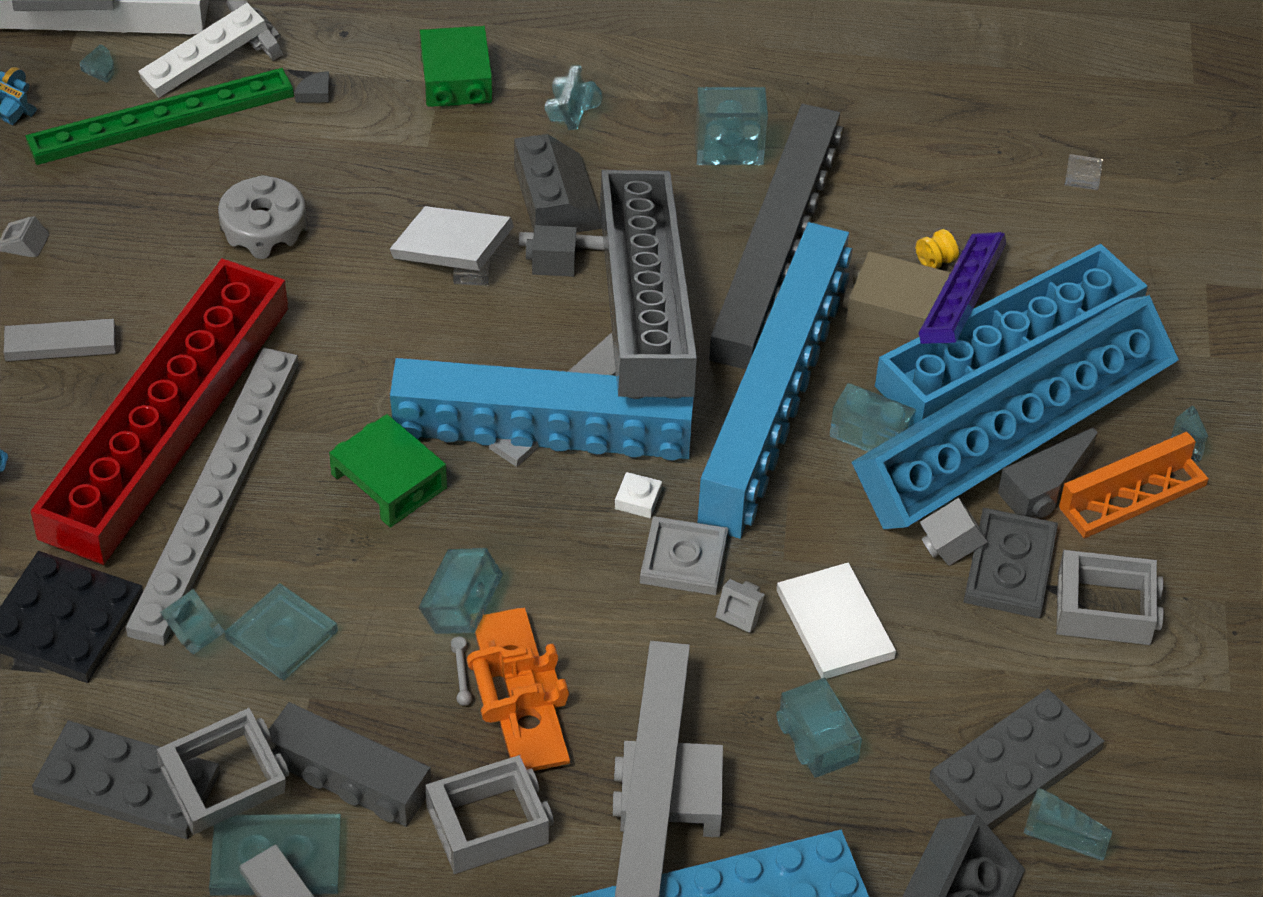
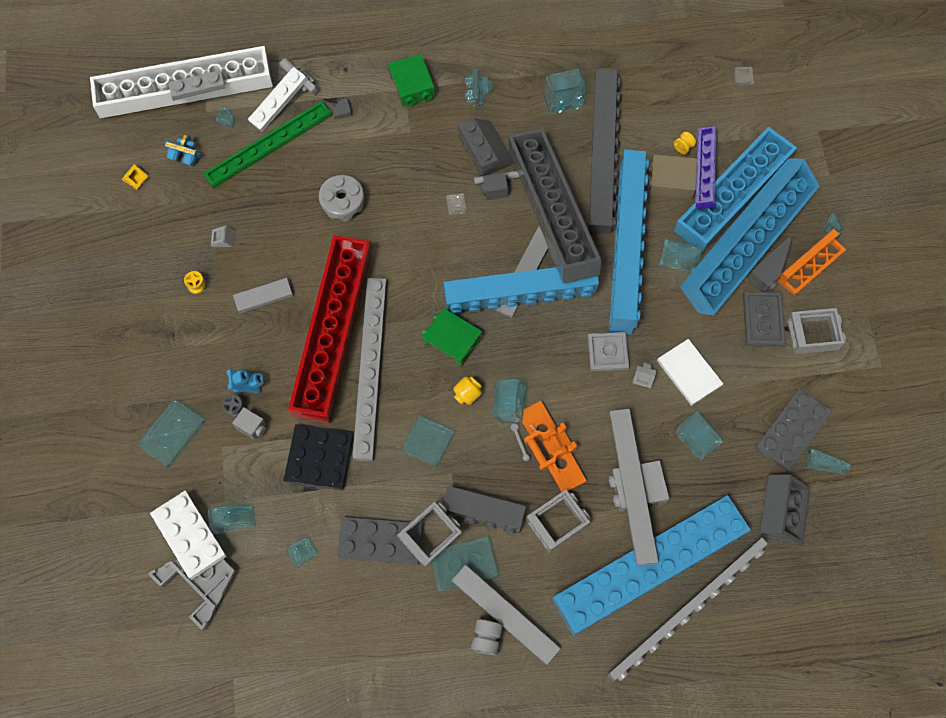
camera: 10 degrees left, 20 degrees up
clear light blue brick [160,589,225,655] -> none
tile [390,206,514,271] -> none
white plate [615,472,662,518] -> none
light grey brick [920,498,988,566] -> none
none -> yellow head [453,376,482,405]

